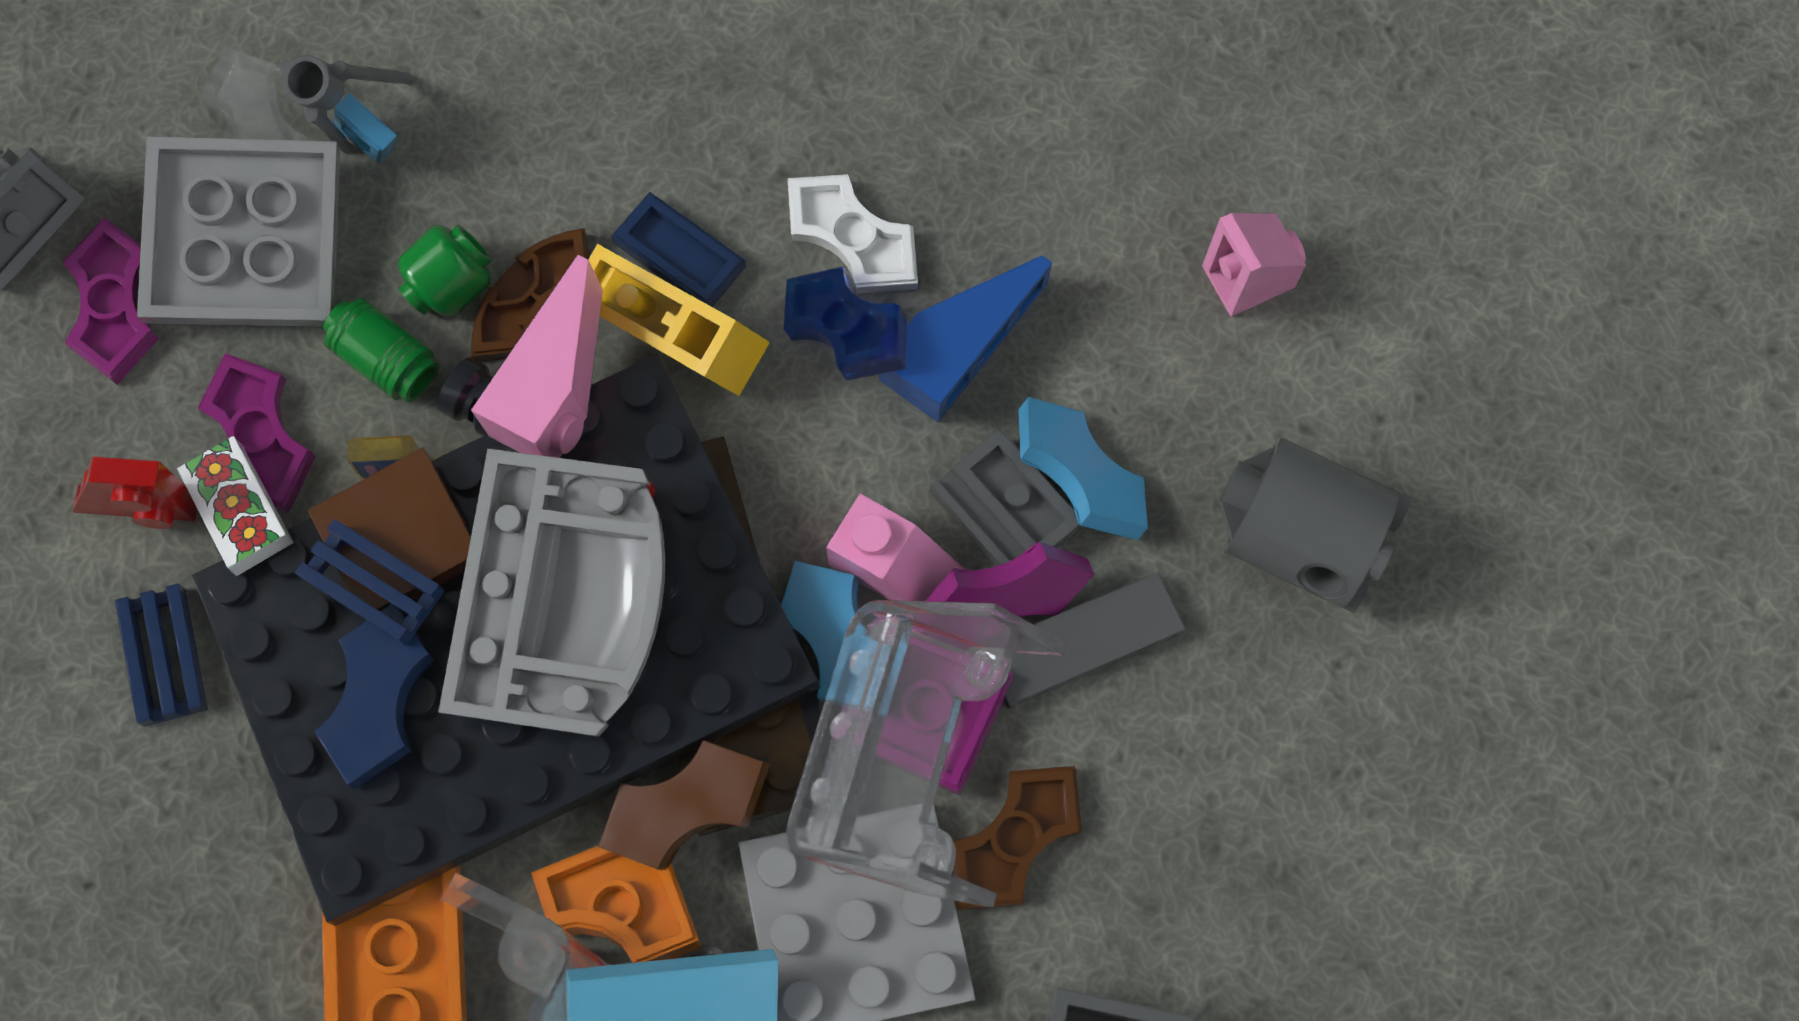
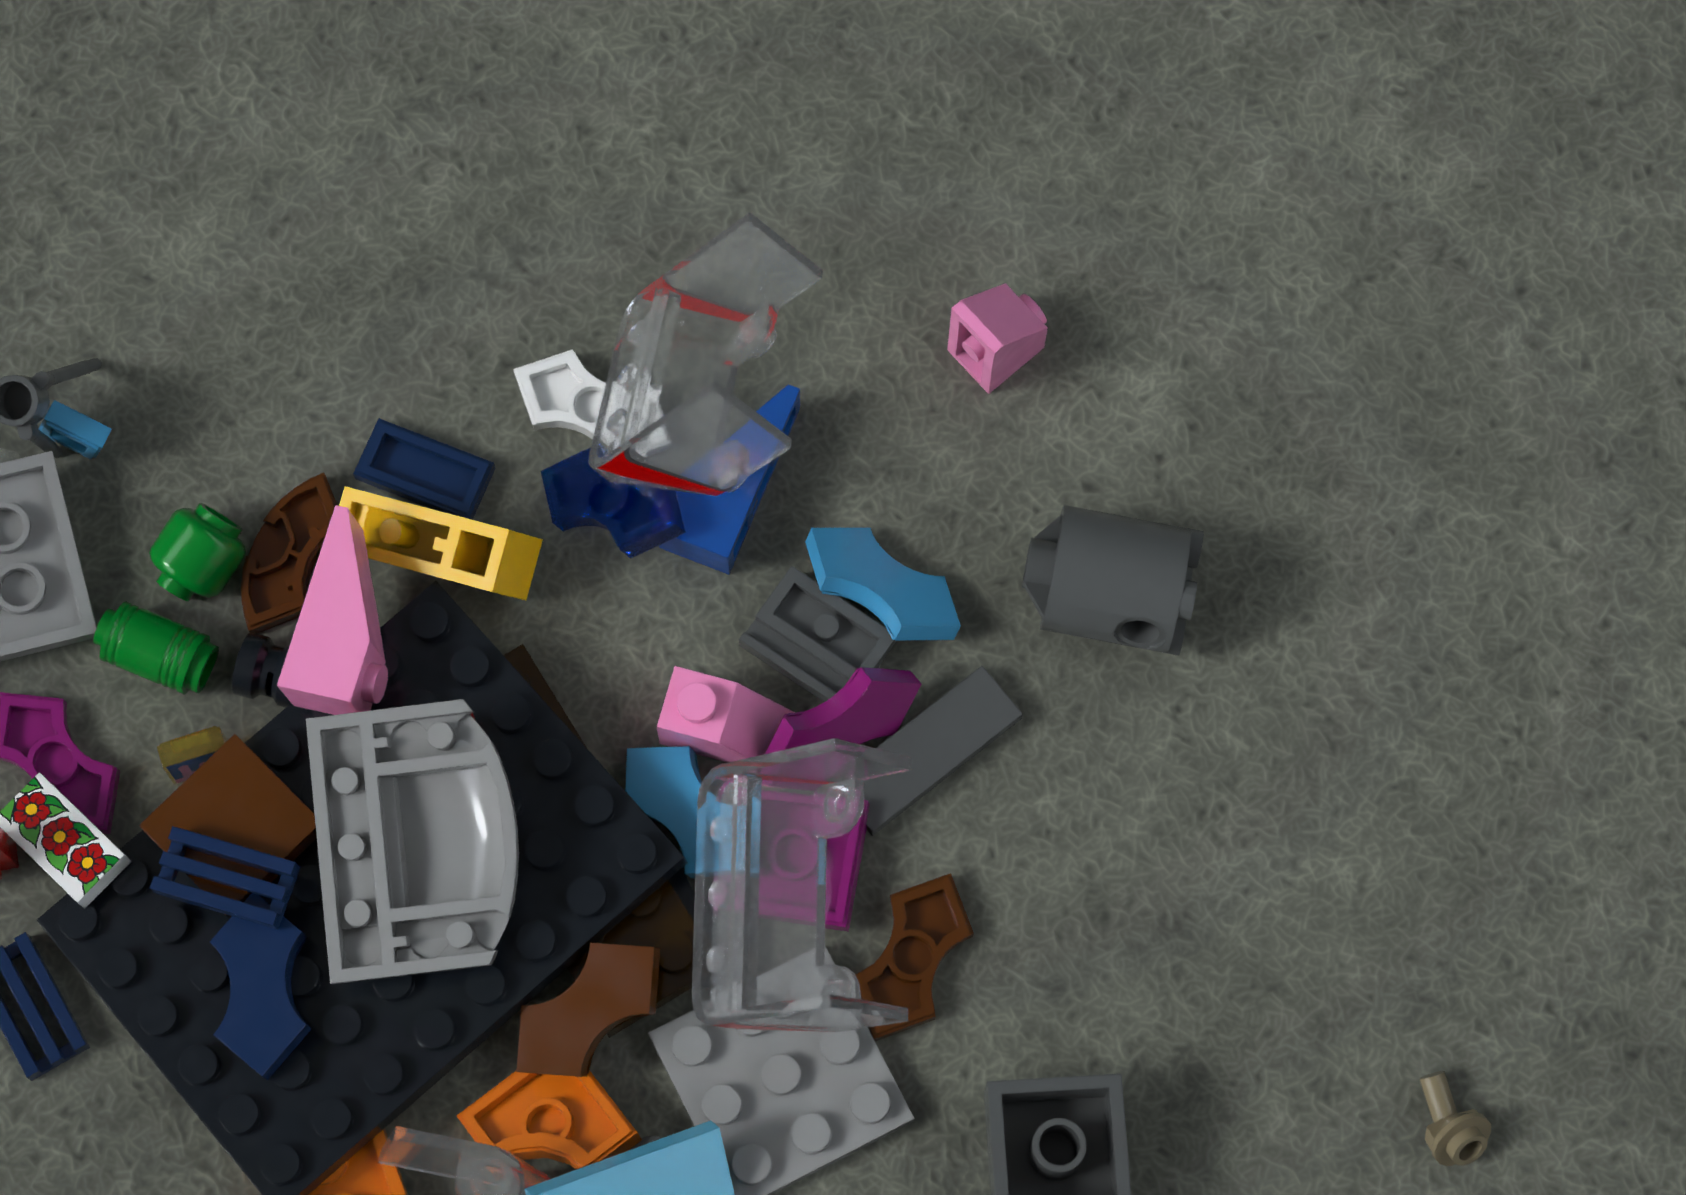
camera: 15 degrees left, 0 degrees up
none -> clear windscreen [588,212,823,496]

